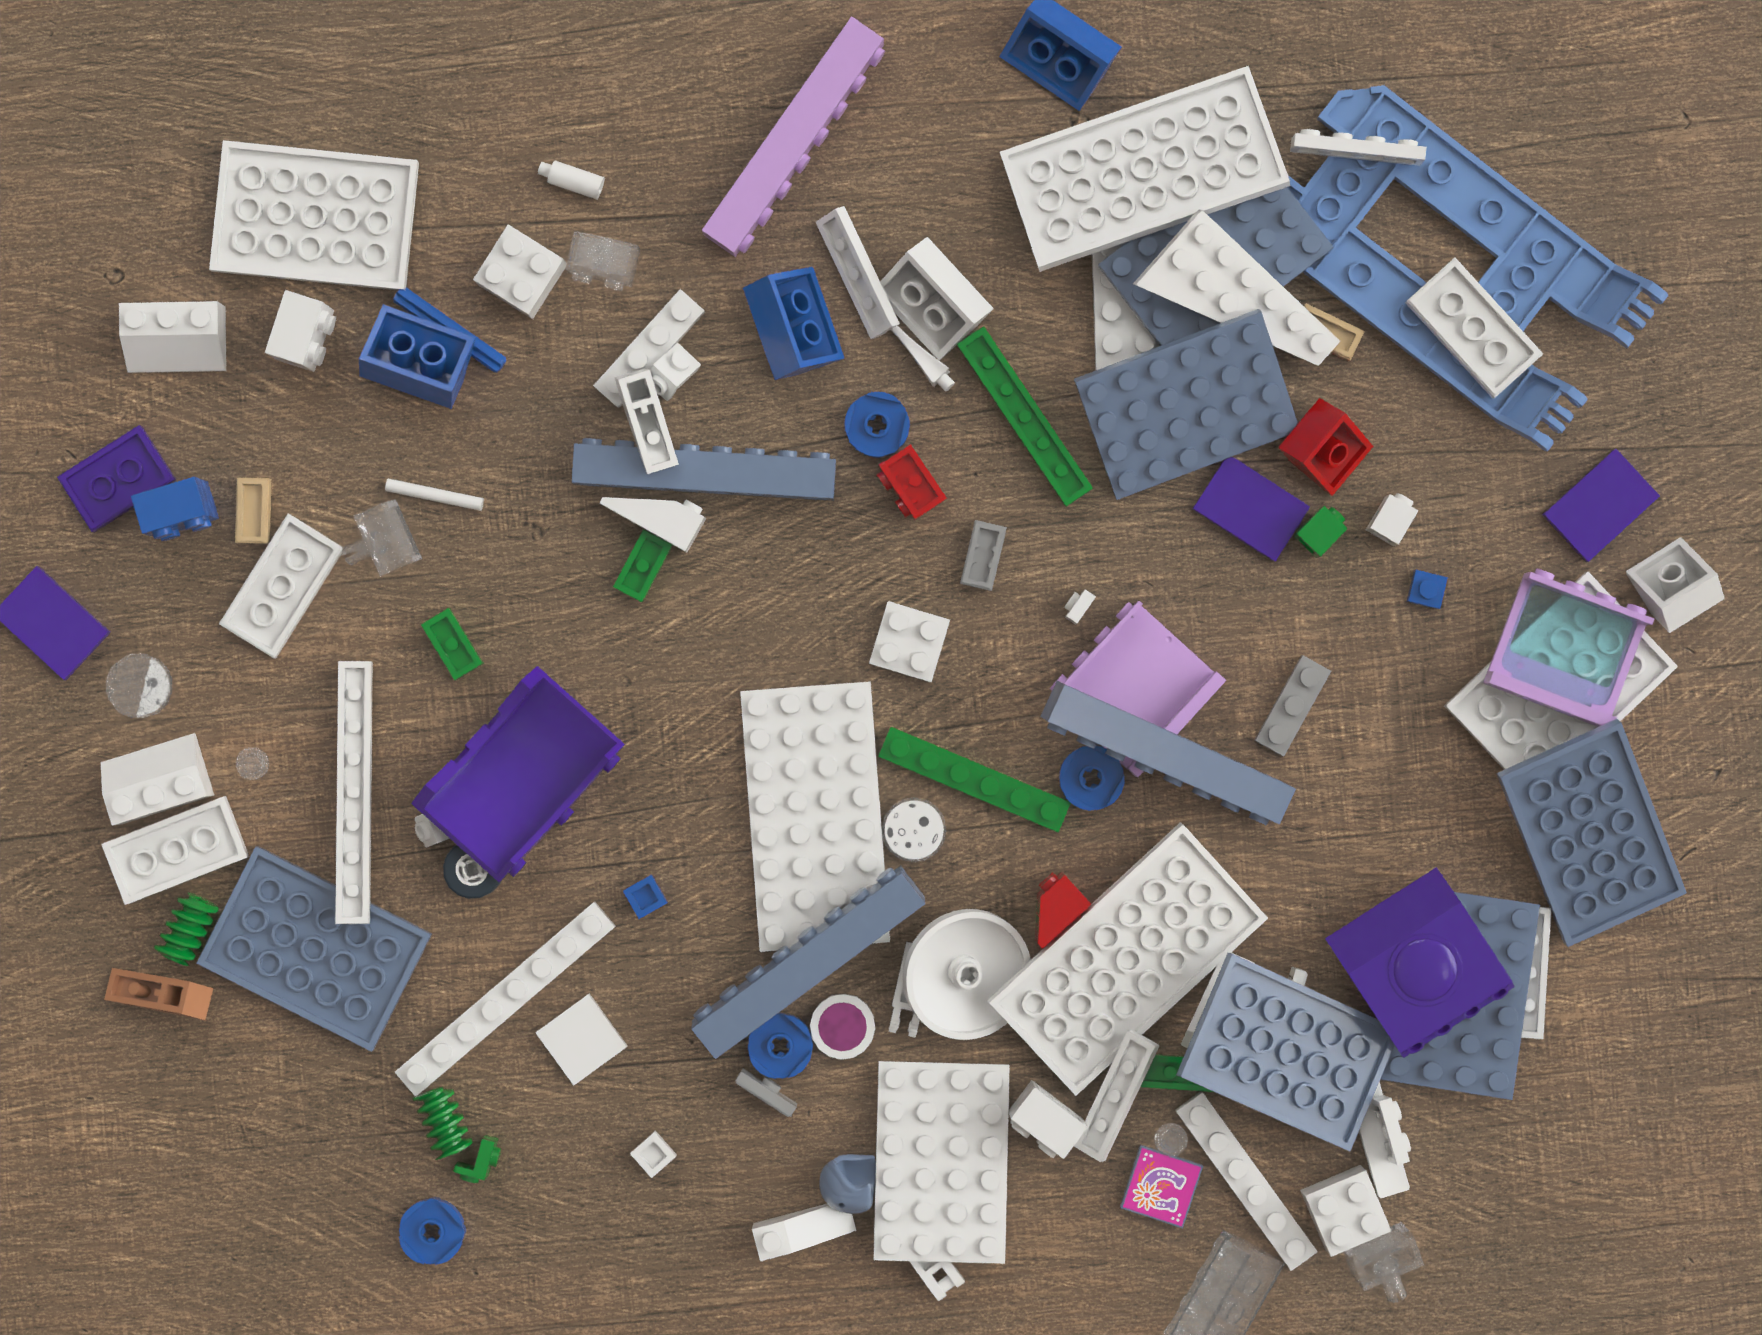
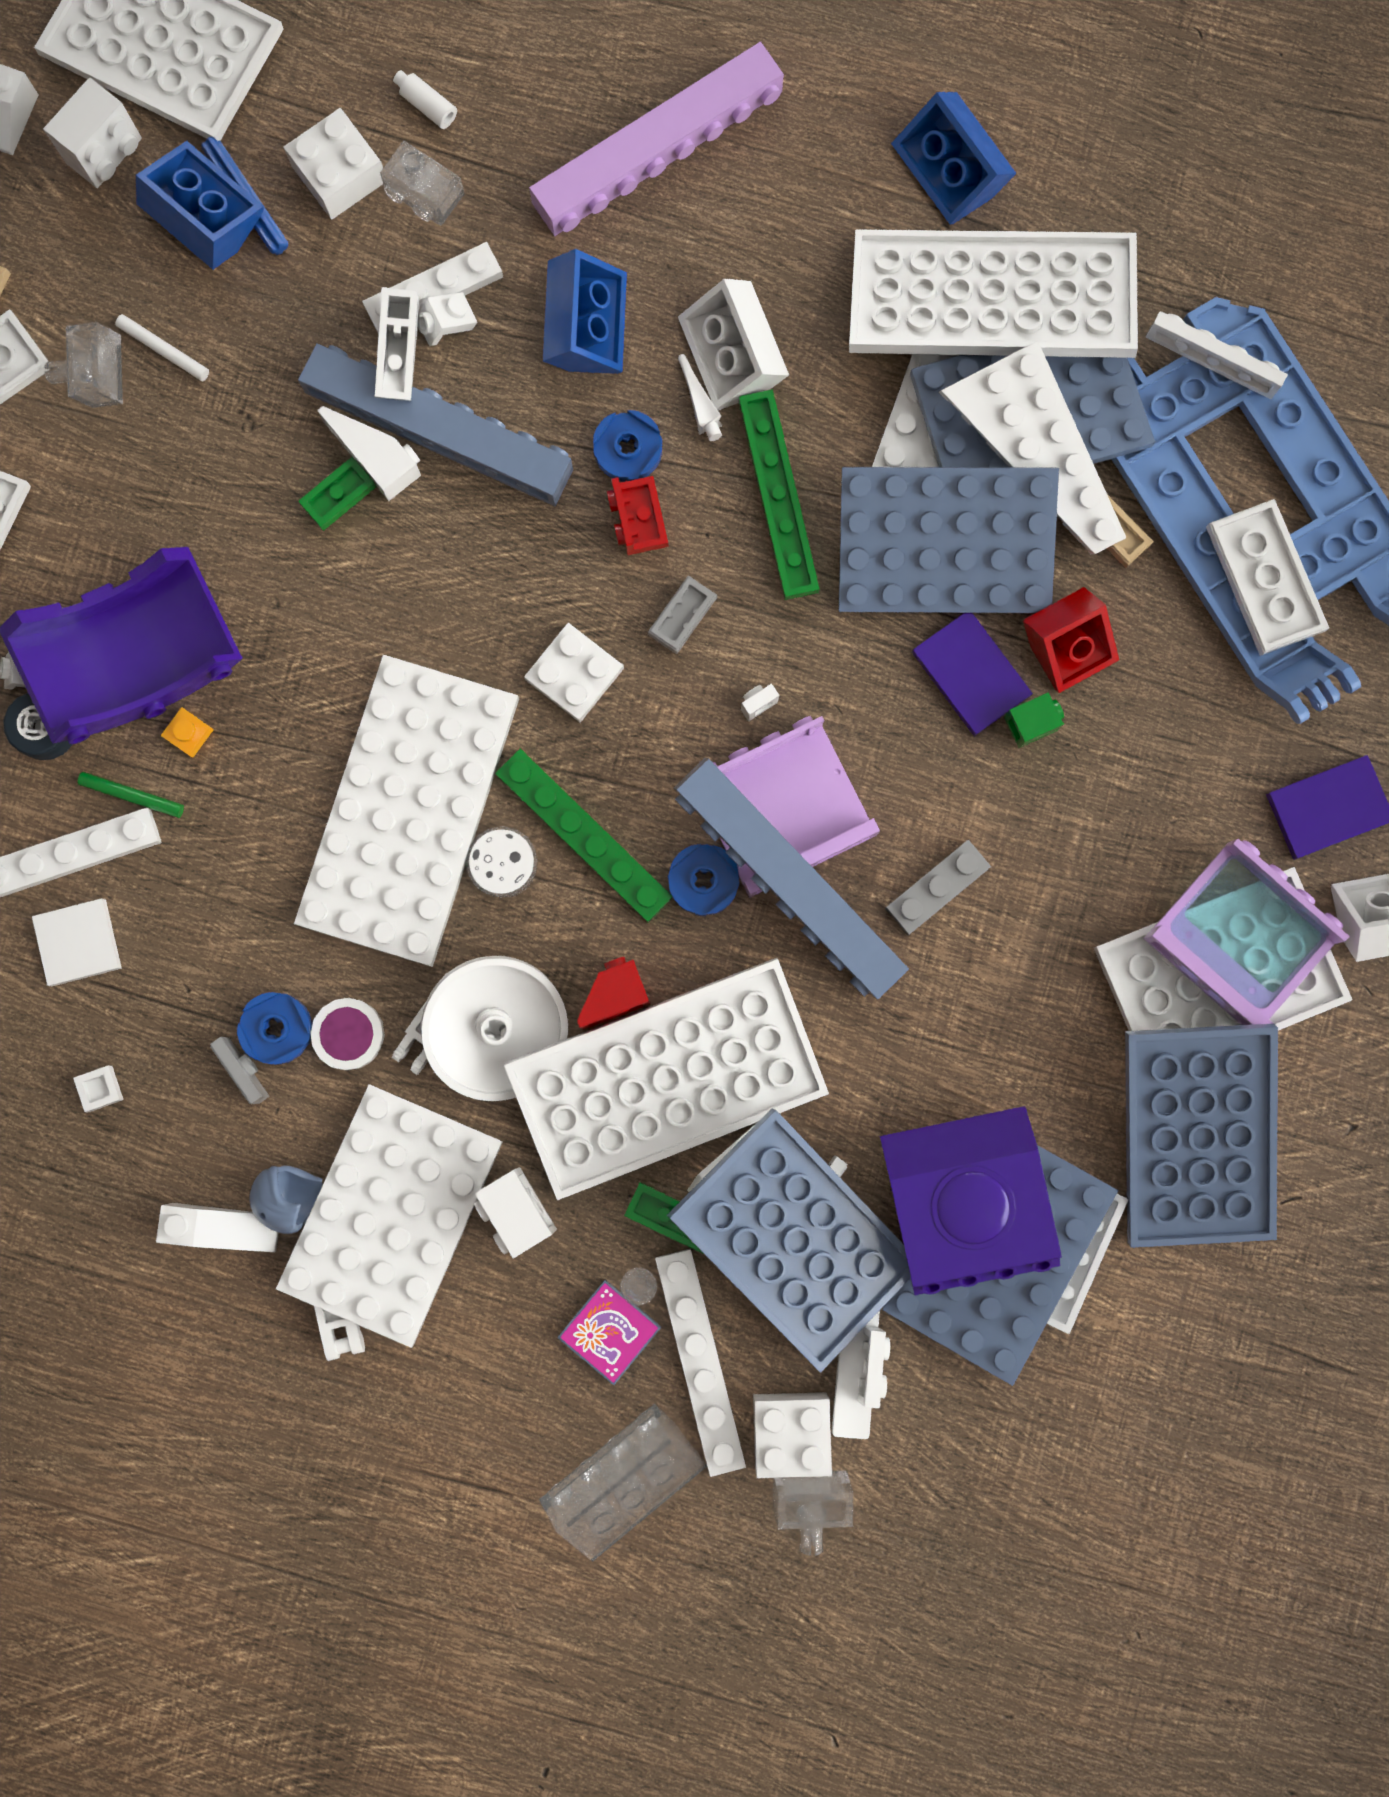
camera: 20 degrees right, 5 degrees down
green plate [421,608,484,681] -> none
blue plate [623,875,668,919] -> none
sand blue brick [691,866,925,1059] -> none
white plate [816,206,900,339] -> none
white plate [1074,1030,1160,1162] -> none
white brick [1366,493,1418,546] -> none
blue plate [1406,570,1448,609] -> none
none -> green bar [77,772,184,818]
none -> light orange plate [161,707,214,758]

